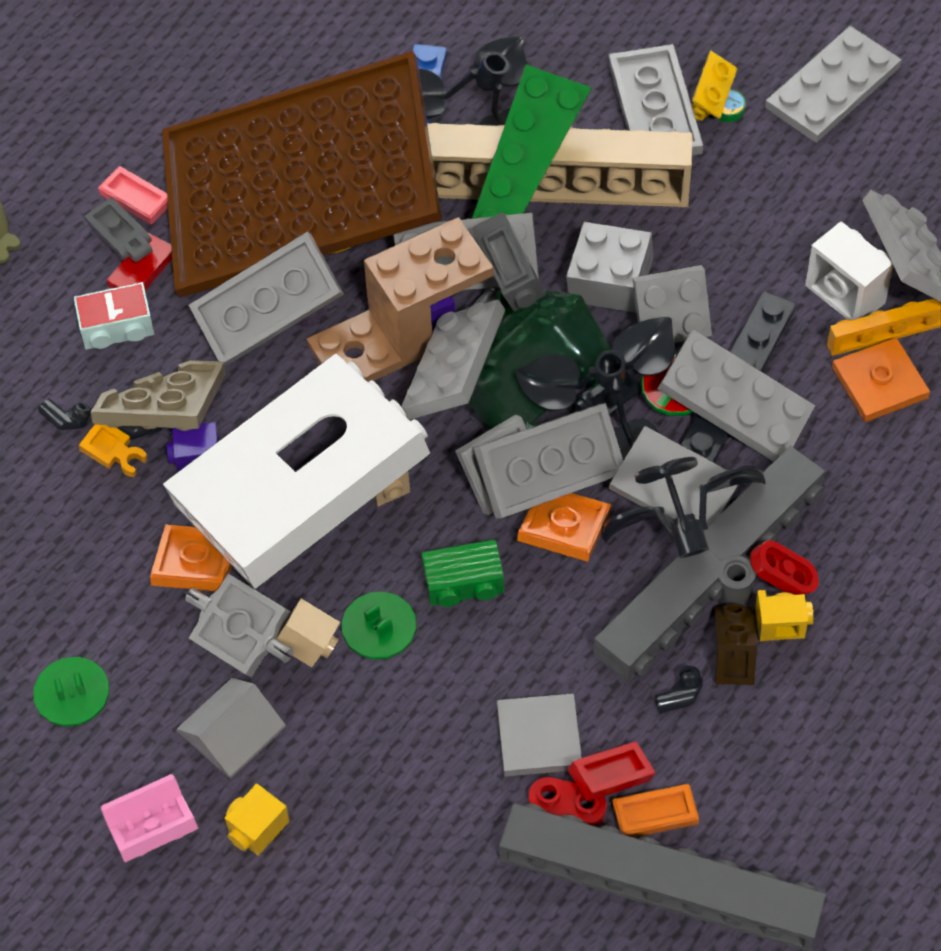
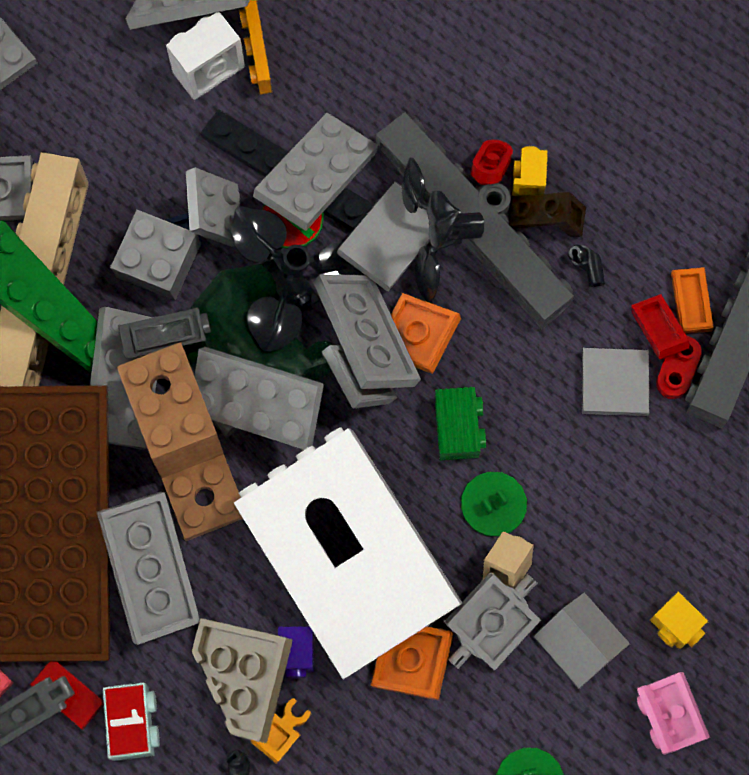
camera: 85 degrees left, 15 degrees up
orange plate [832,337,930,422] -> none

